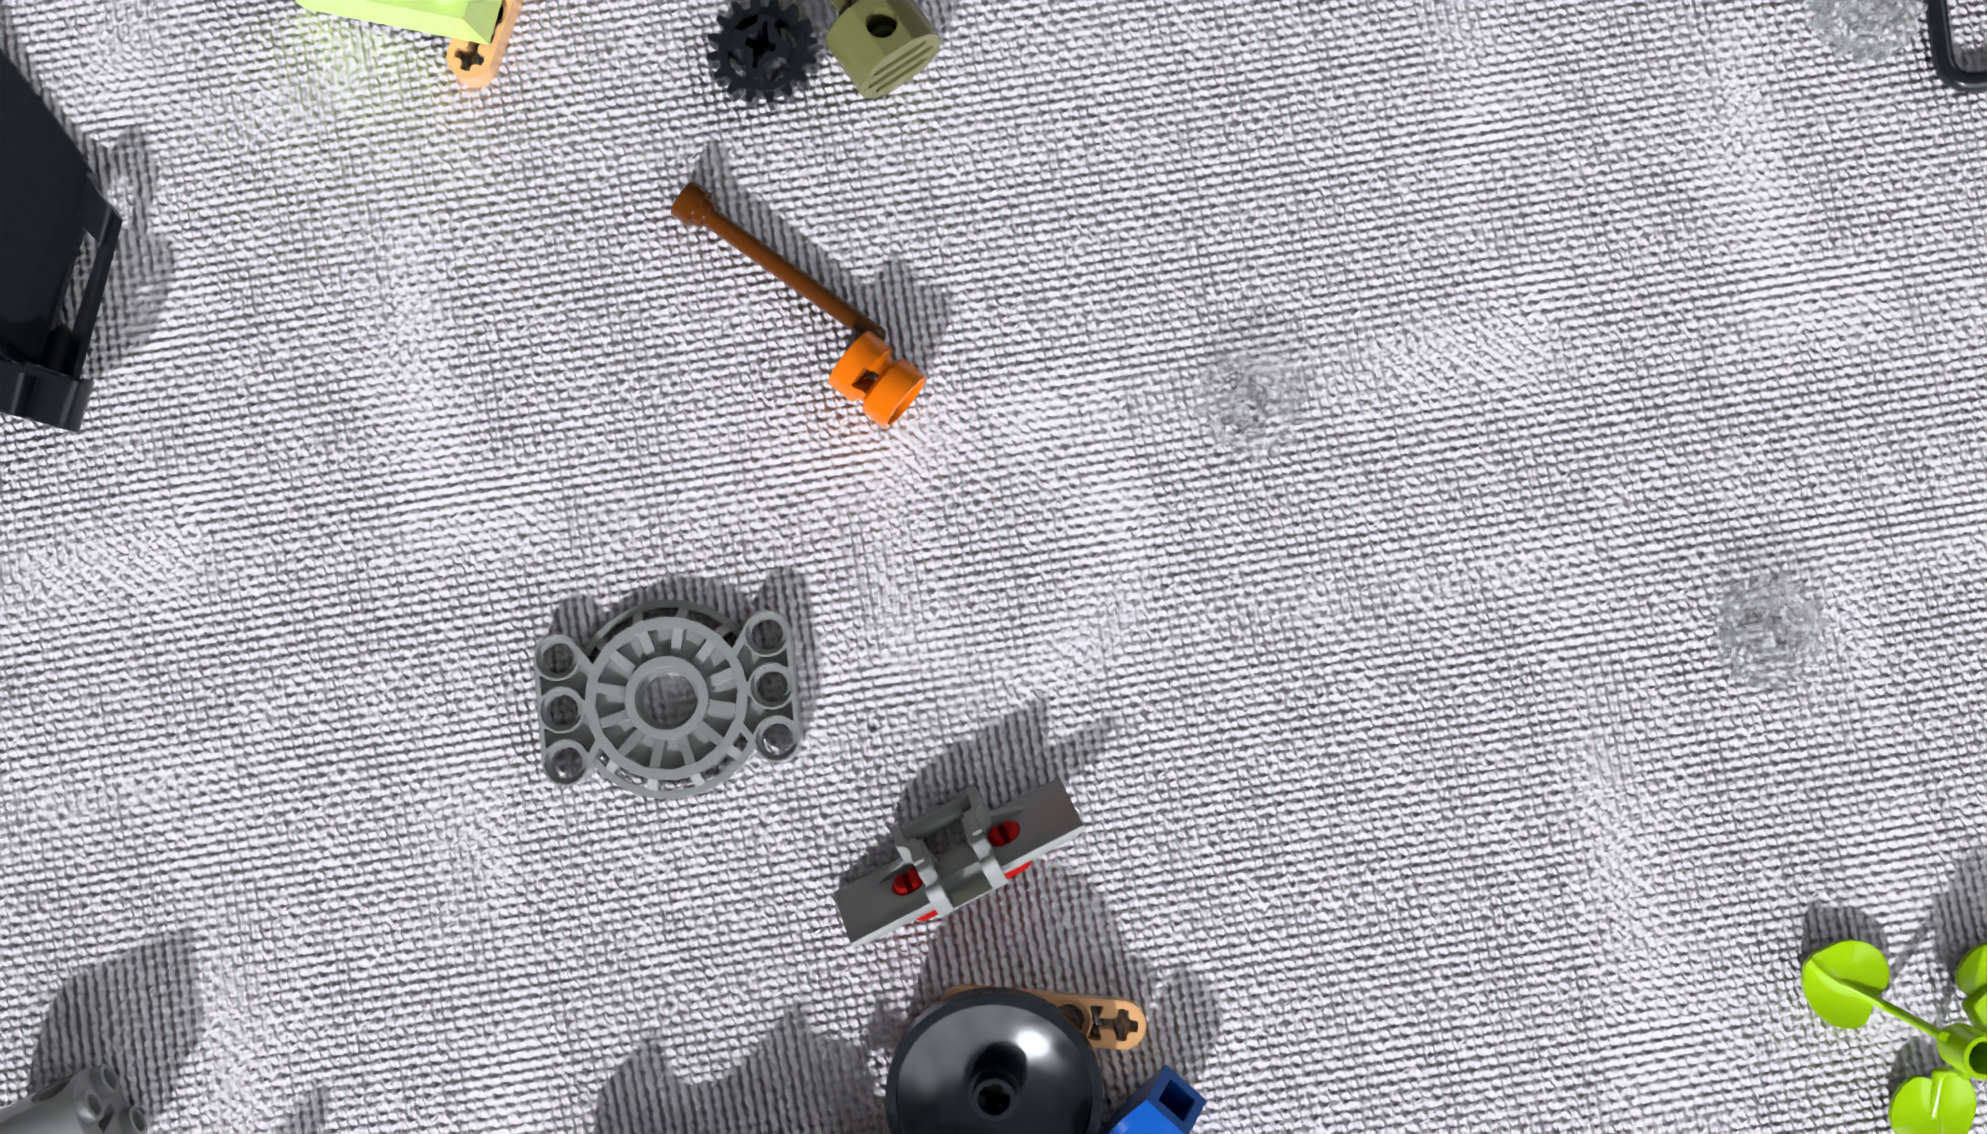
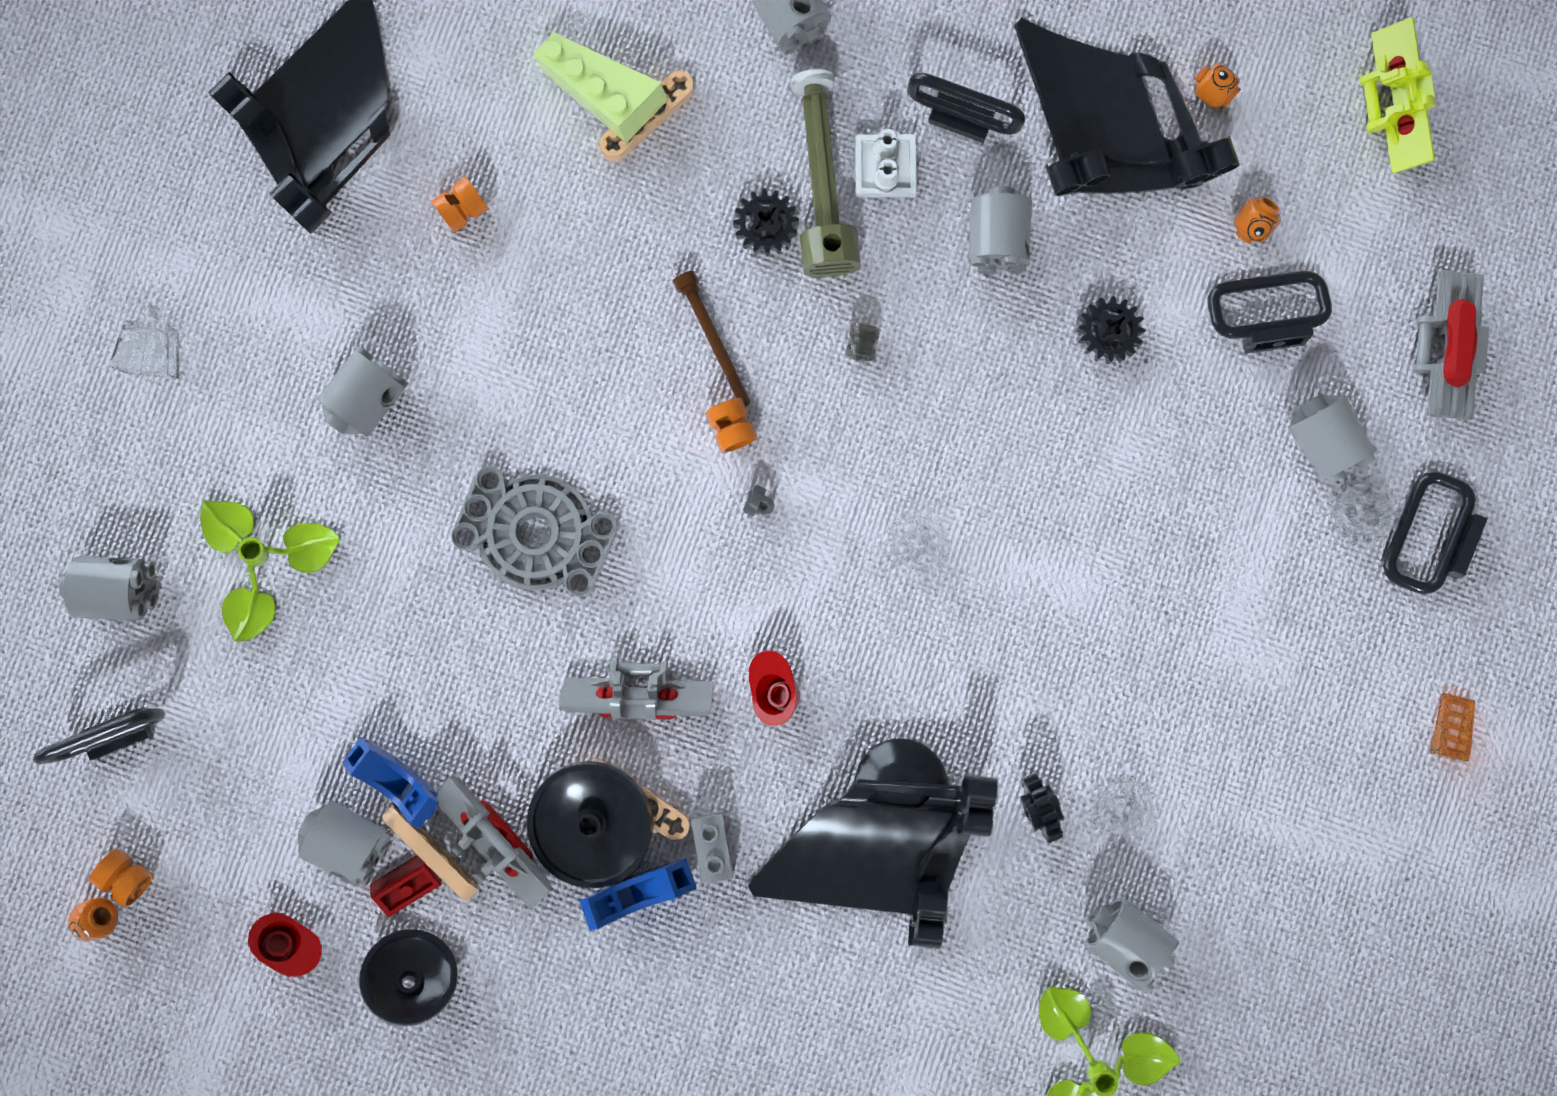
camera: 30 degrees right, 0 degrees up
none -> lime plant [200,501,340,642]
none -> light grey cylinder [316,346,409,437]
none -> orange wheel [431,176,489,234]
none -> light grey brick [691,812,734,884]
none -> dark grey tile [743,485,775,517]
none -> black panel [748,775,998,949]
none -> red piece [749,650,801,726]
none -> clear smoke wheel [845,323,880,361]
none -> black dish [854,738,948,808]
none -> black gear [1020,774,1065,843]
none -> light grey cylinder [1085,897,1179,993]

